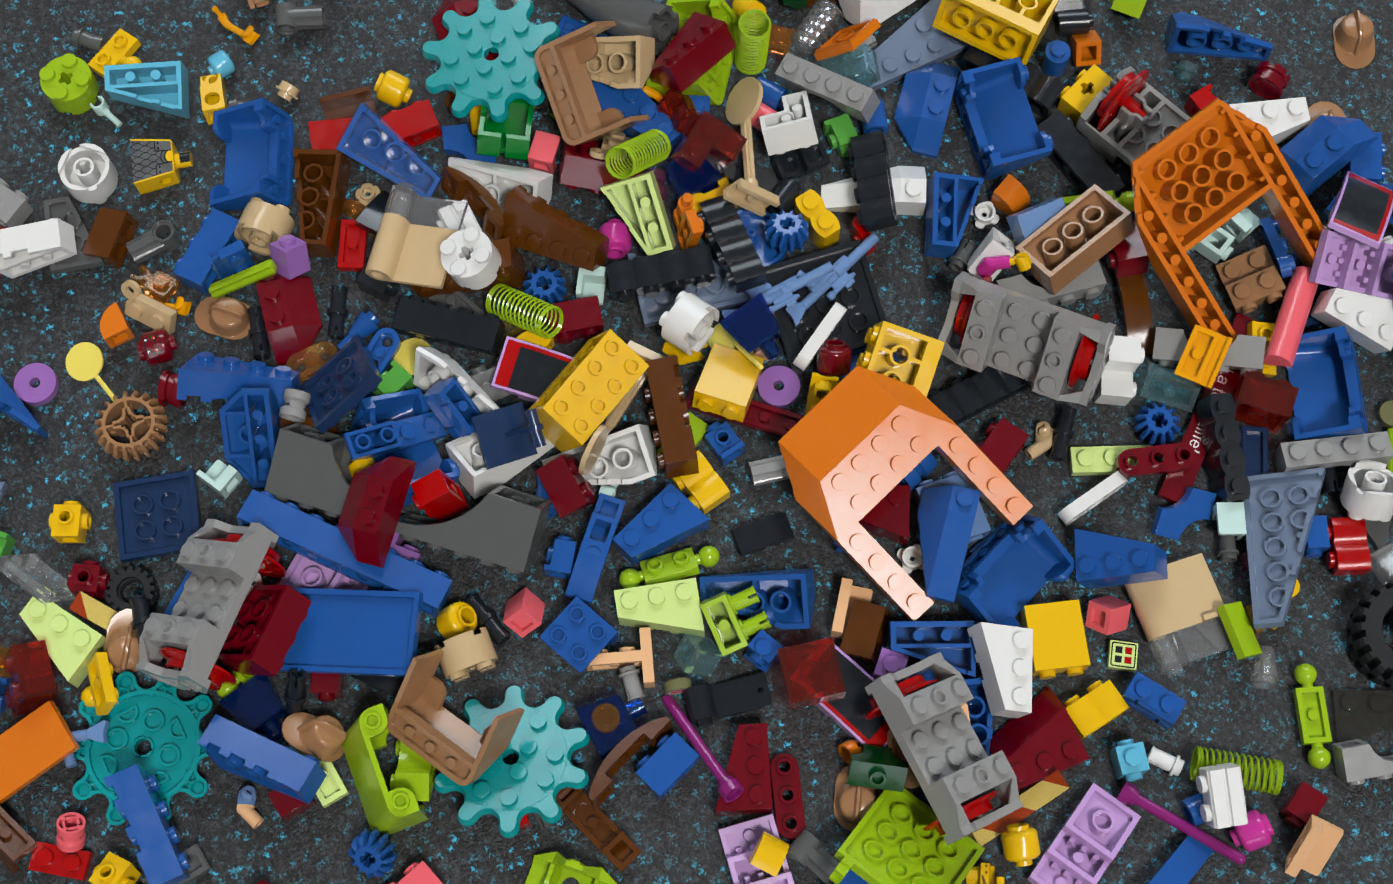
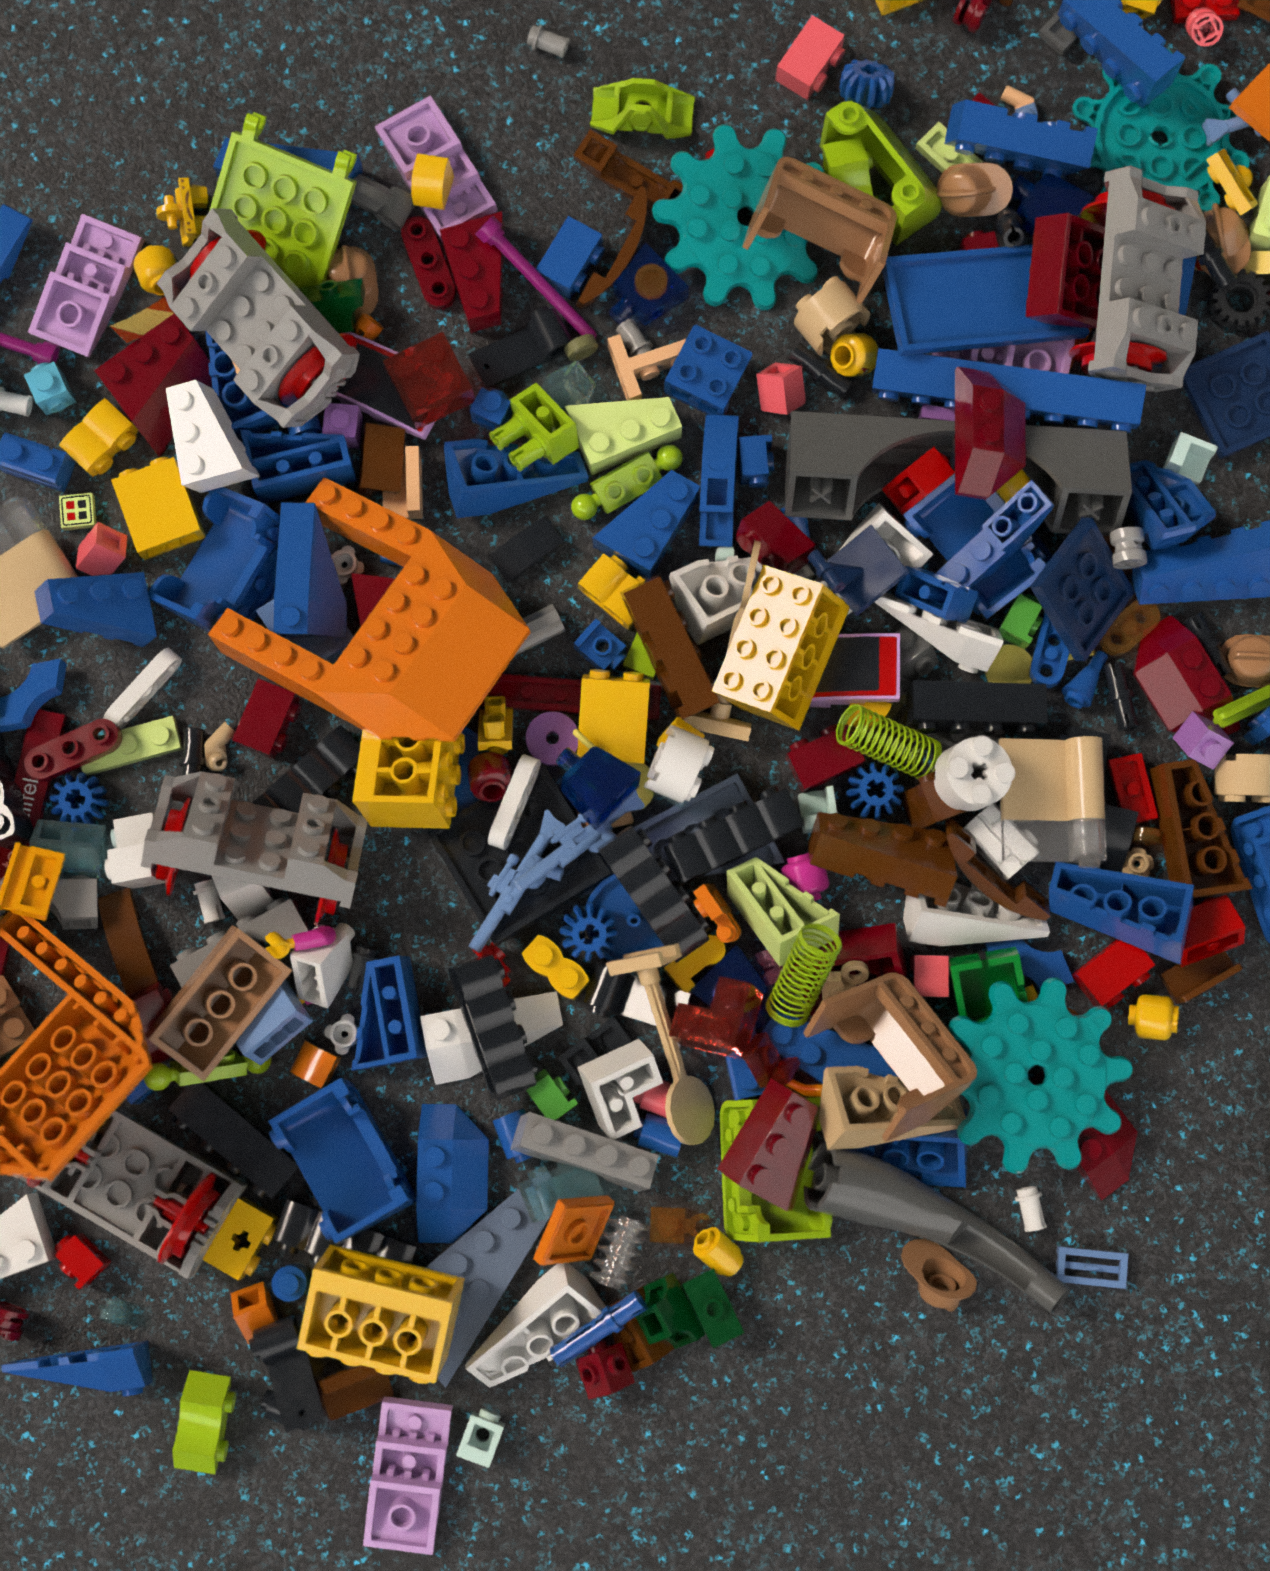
camera: 165 degrees right, 10 degrees up
lime piece [734,9,771,75] -> none

